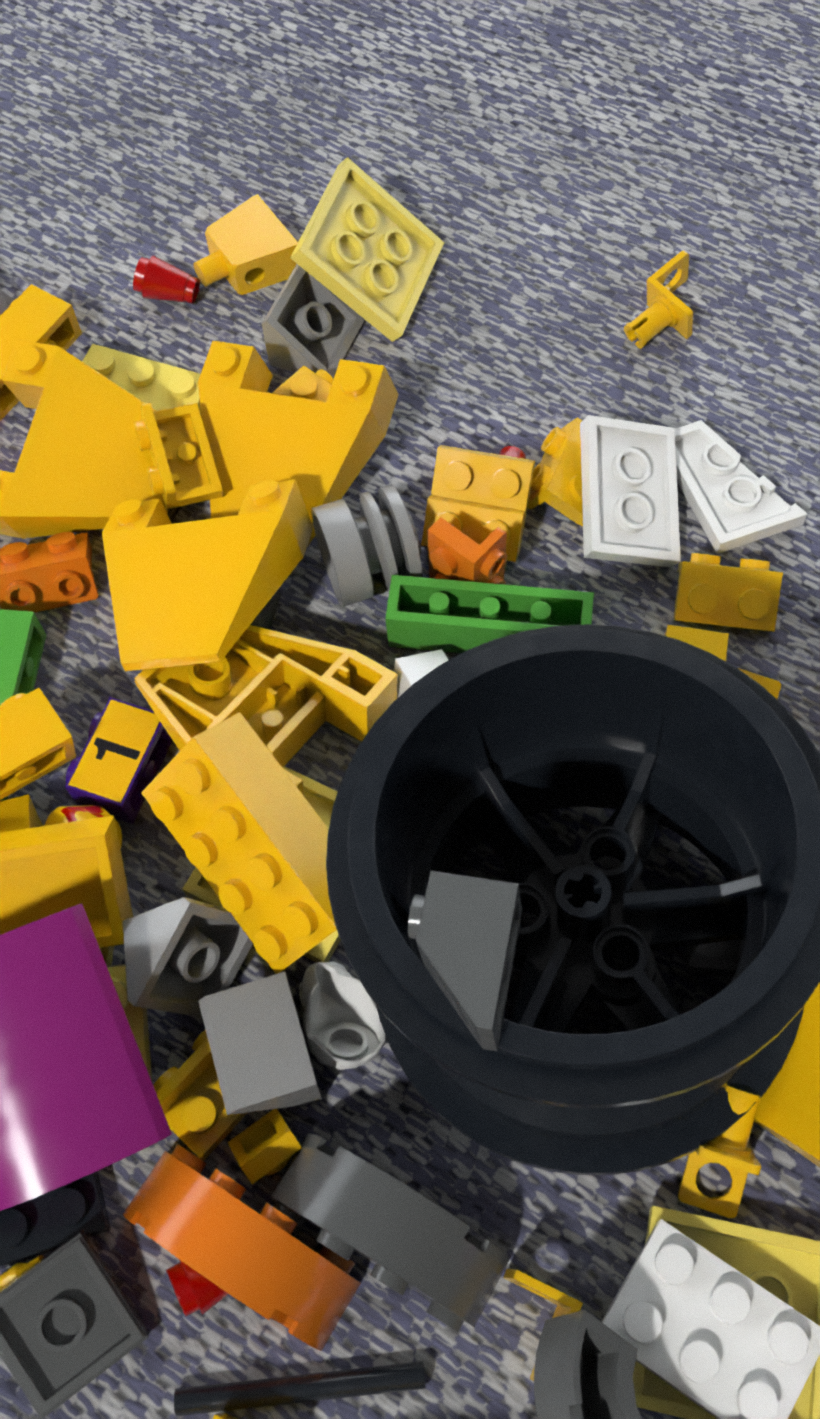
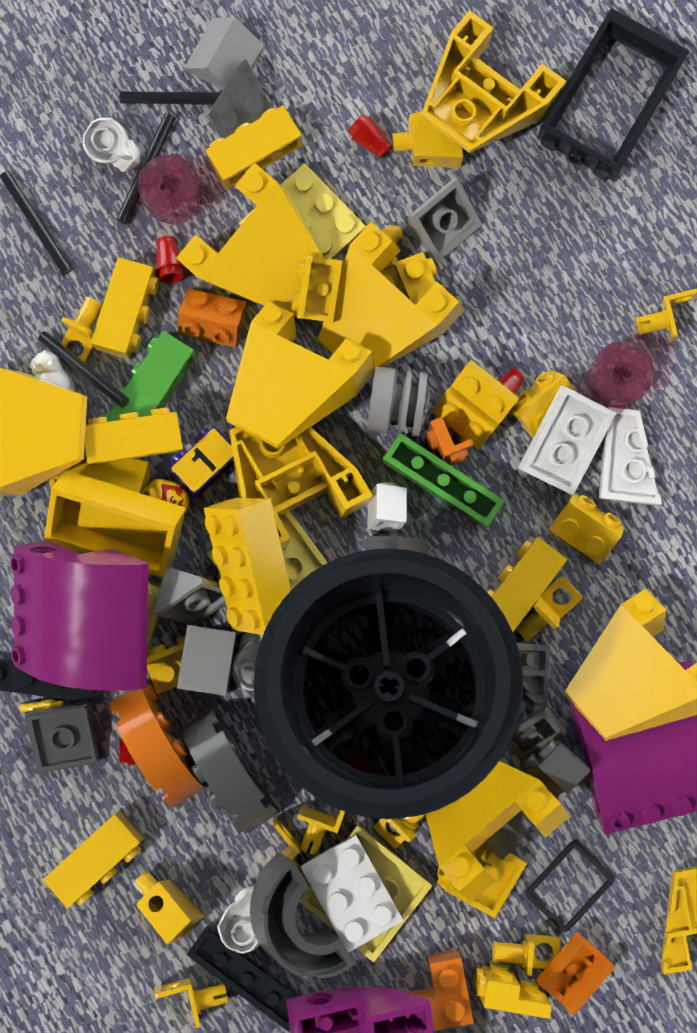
camera: 25 degrees right, 20 degrees up
black bar [174,1361,426,1417] -> none
yellow plate [228,1109,302,1184] -> none
light yellow plate [290,157,444,342] -> none
dark grey slope [408,871,522,1051] -> none
none -> yellow bracket [297,805,345,855]
none -> yellow wedge [421,10,566,153]
none -> black door [536,8,689,182]
none -> clear pink brick [586,342,654,409]

